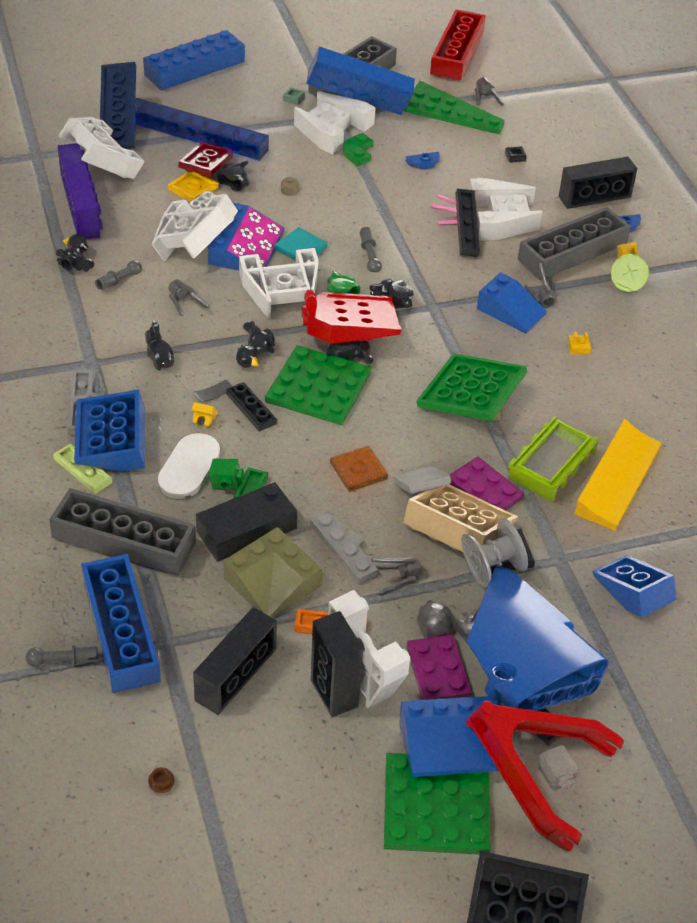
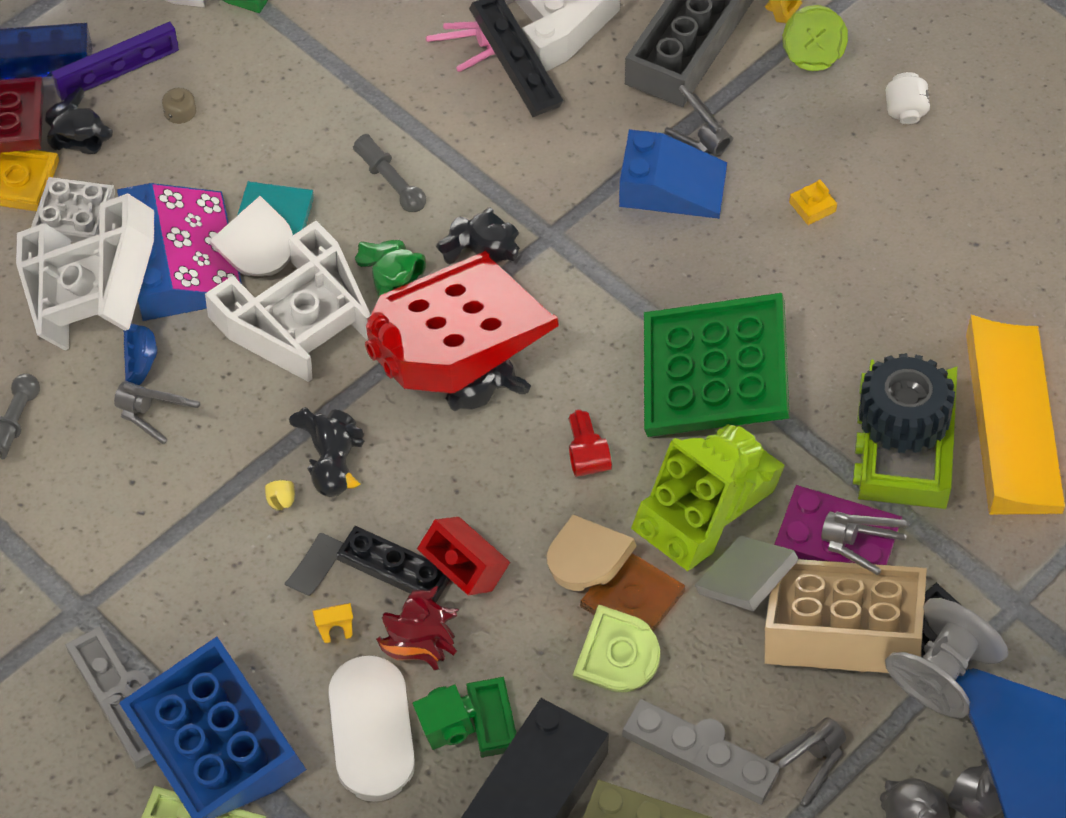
camera: 25 degrees left, 10 degrees up
black animal [145,321,174,371] -> none
green plate [265,345,372,425] -> none
none -> dark purple tile [52,21,179,101]
none -> blue plate [123,323,158,385]
none -> white tile [210,196,293,276]
none -> light yellow hinge [265,480,295,510]
none -> dark red hair [376,586,459,671]
none -> red brick [417,517,511,596]
none -> tan tile [547,515,637,591]
none -> red axle [568,409,612,477]
none -> yellowish green tile [573,604,660,692]
none -> lime brick [631,424,785,571]
none -> flat silver plant [821,511,910,575]
none -> black wheel [859,353,955,453]
none -> white head [885,72,930,124]

